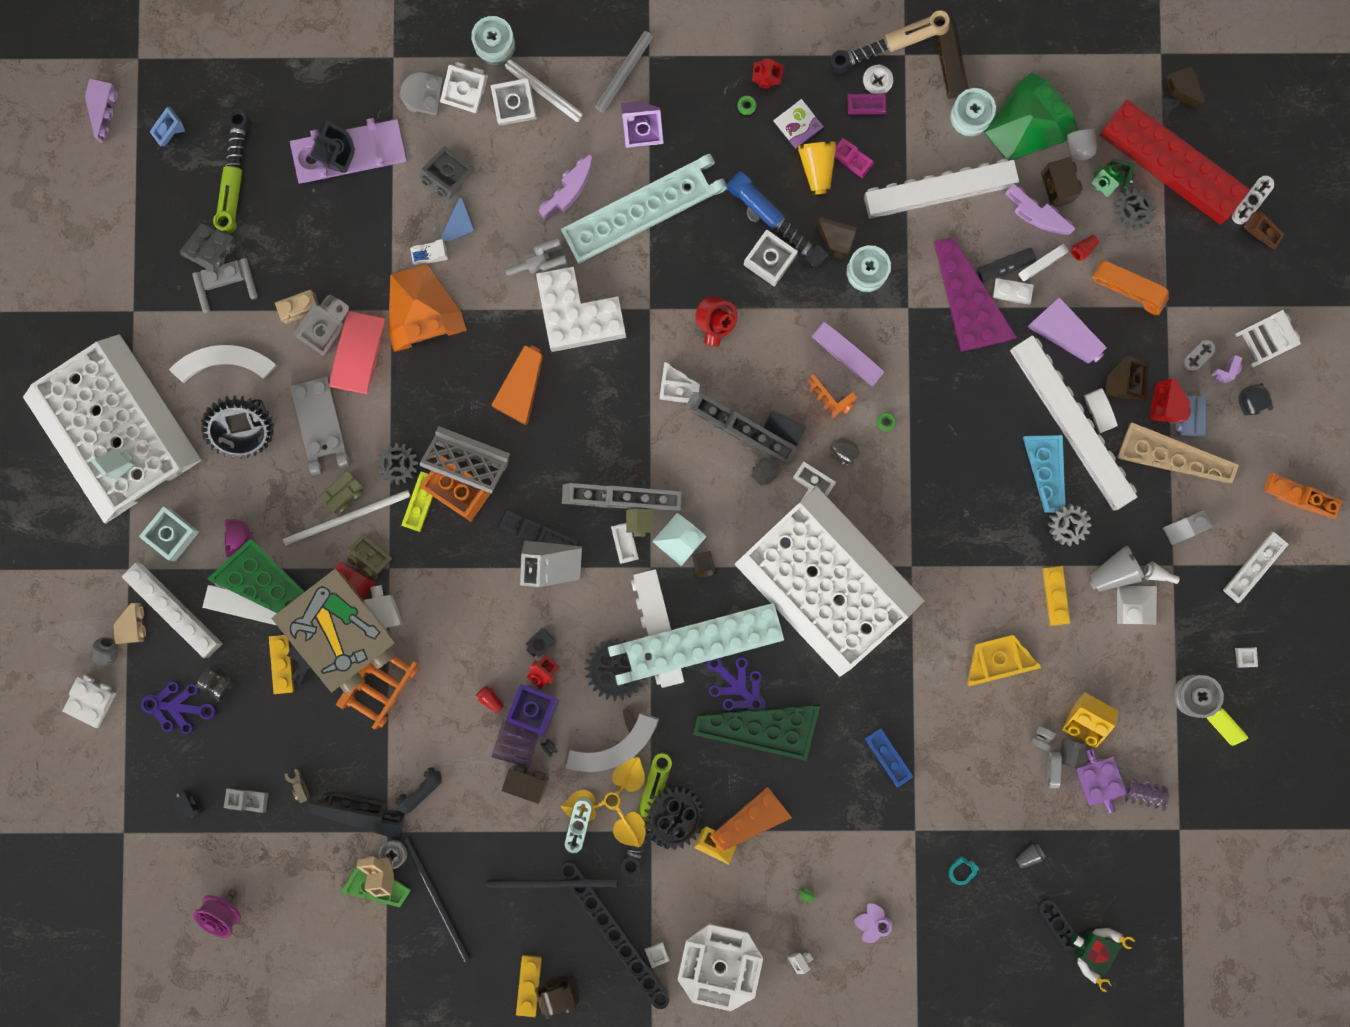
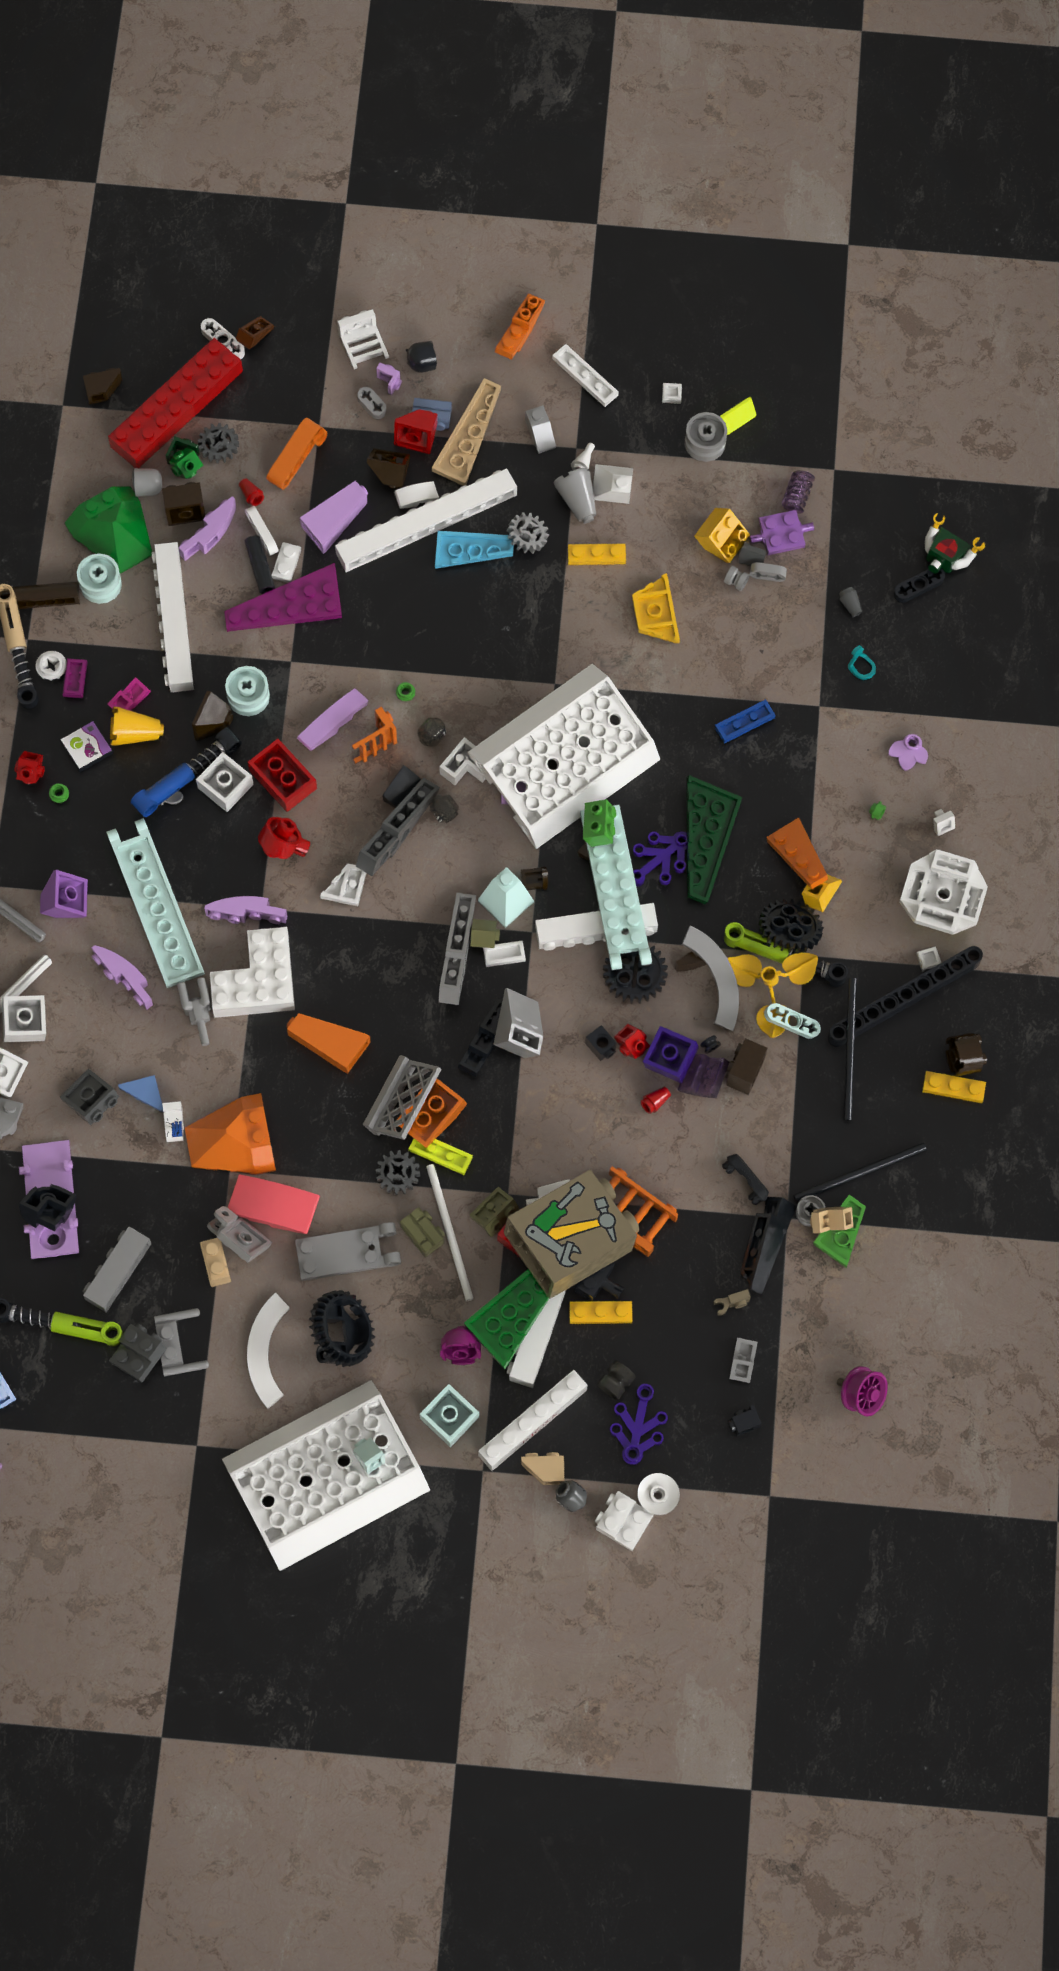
camera: 90 degrees left, 15 degrees down
none -> light grey brick [83,1227,151,1313]
none -> lavender slope [205,896,287,924]
none -> red brick [248,739,317,812]
none -> bright green brick [583,799,616,847]
none -> white dish [637,1473,680,1515]

